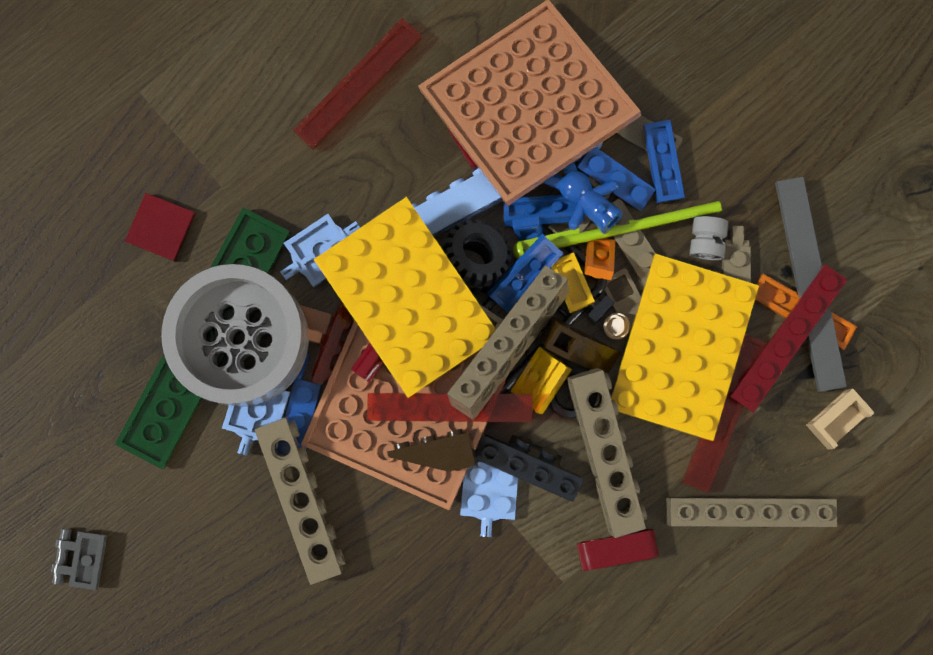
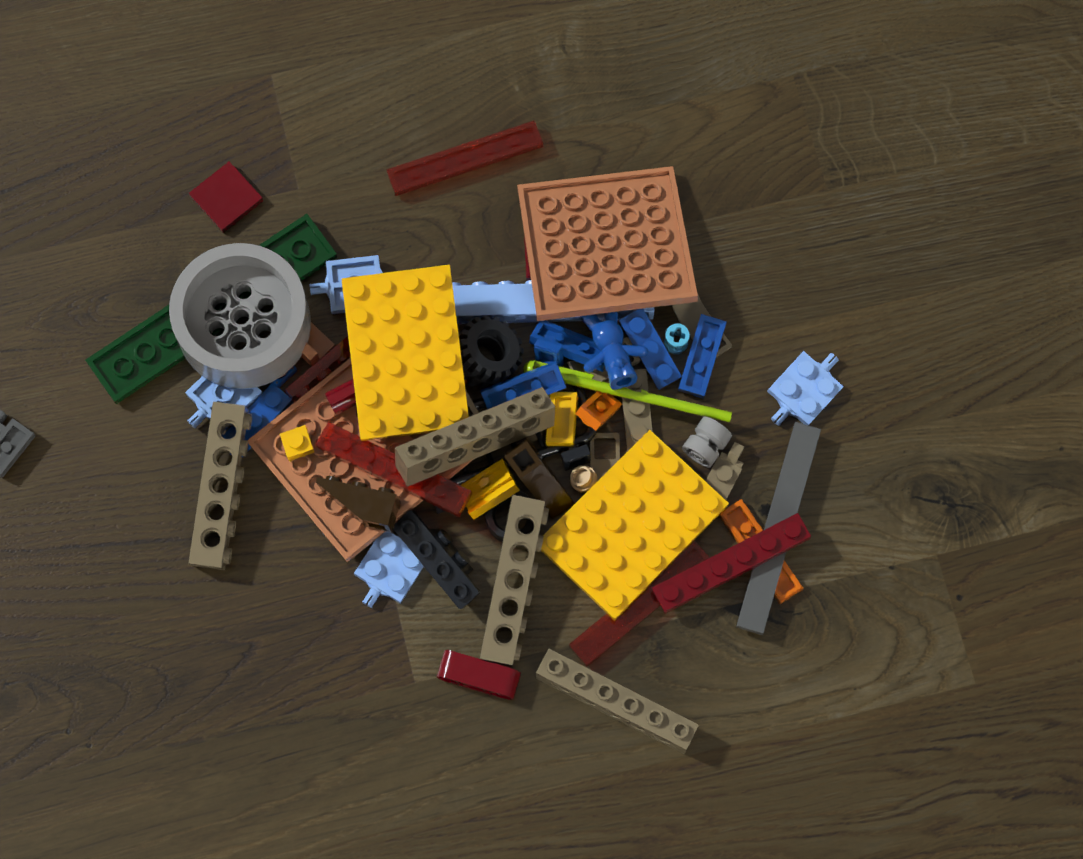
camera: 25 degrees right, 10 degrees down
tan panel [806,389,874,449] -> none
none -> yellow plate [280,425,315,461]
none -> medium azure bush [664,324,689,354]
none -> light blue plate [767,351,844,426]

